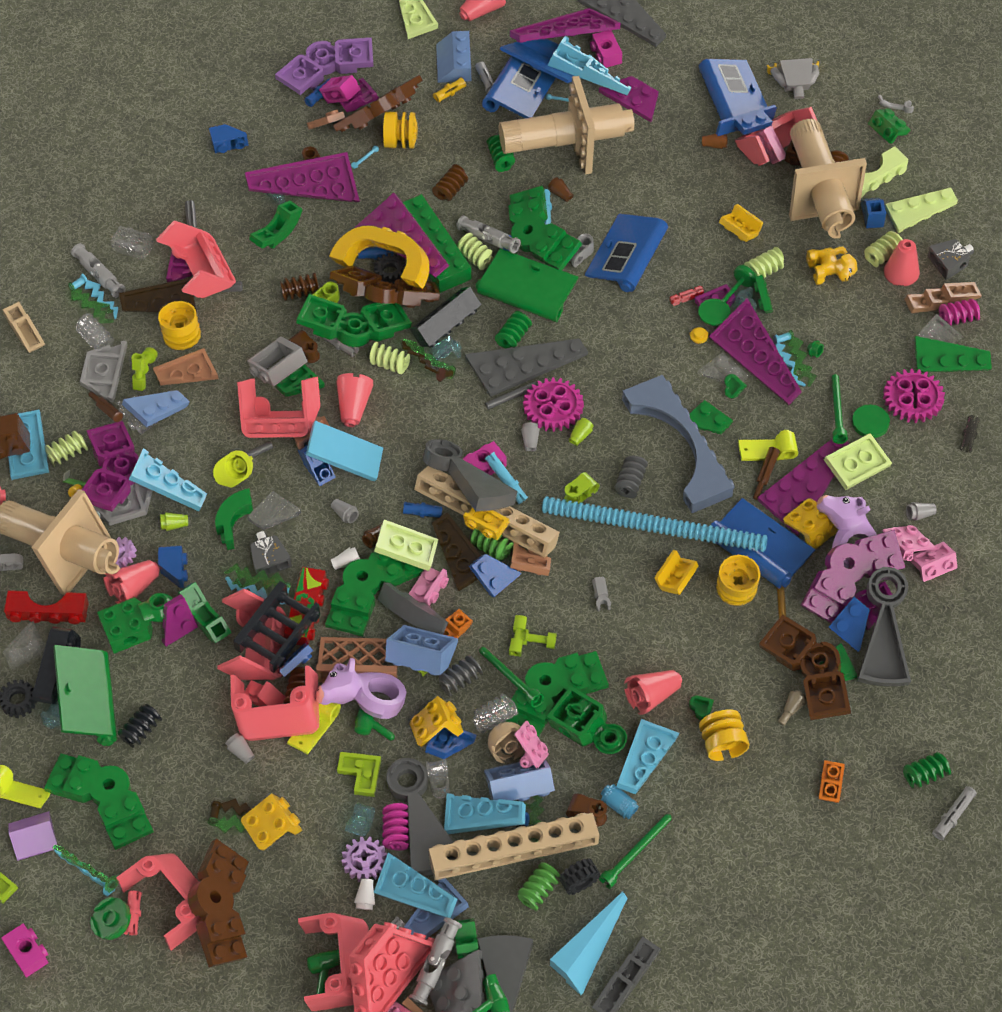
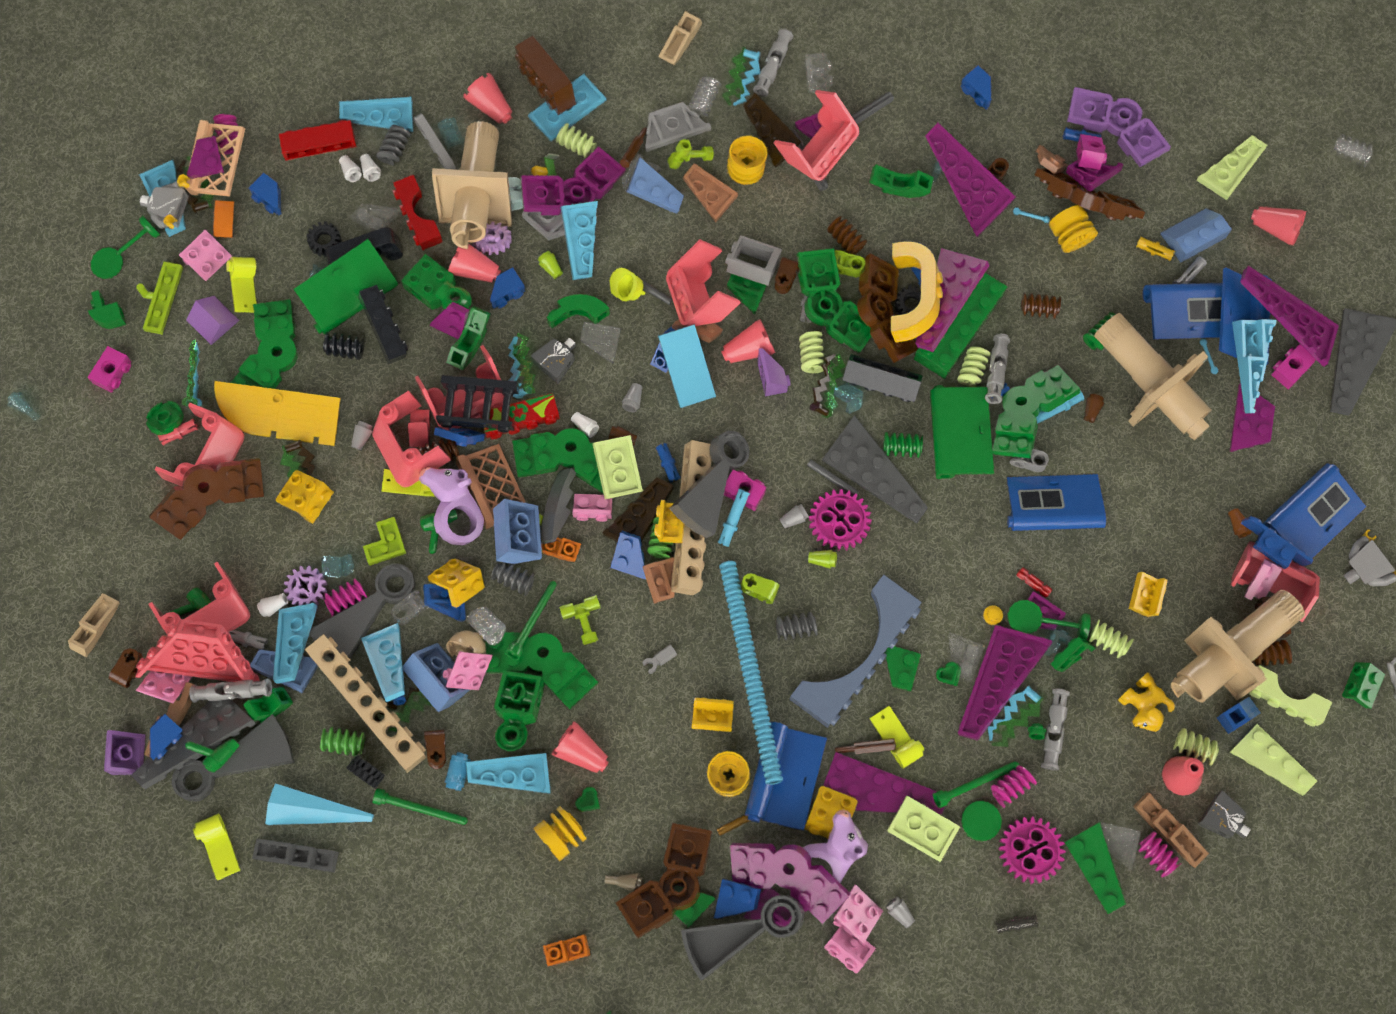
camera: 60 degrees right, 15 degrees up
none -> yellow door [214,381,341,446]
none -> black brick [358,285,408,365]
none -> medium lavender slope [757,348,790,396]
none -> dark pink piece [991,766,1037,808]
none -> light grey piece [1041,689,1070,770]

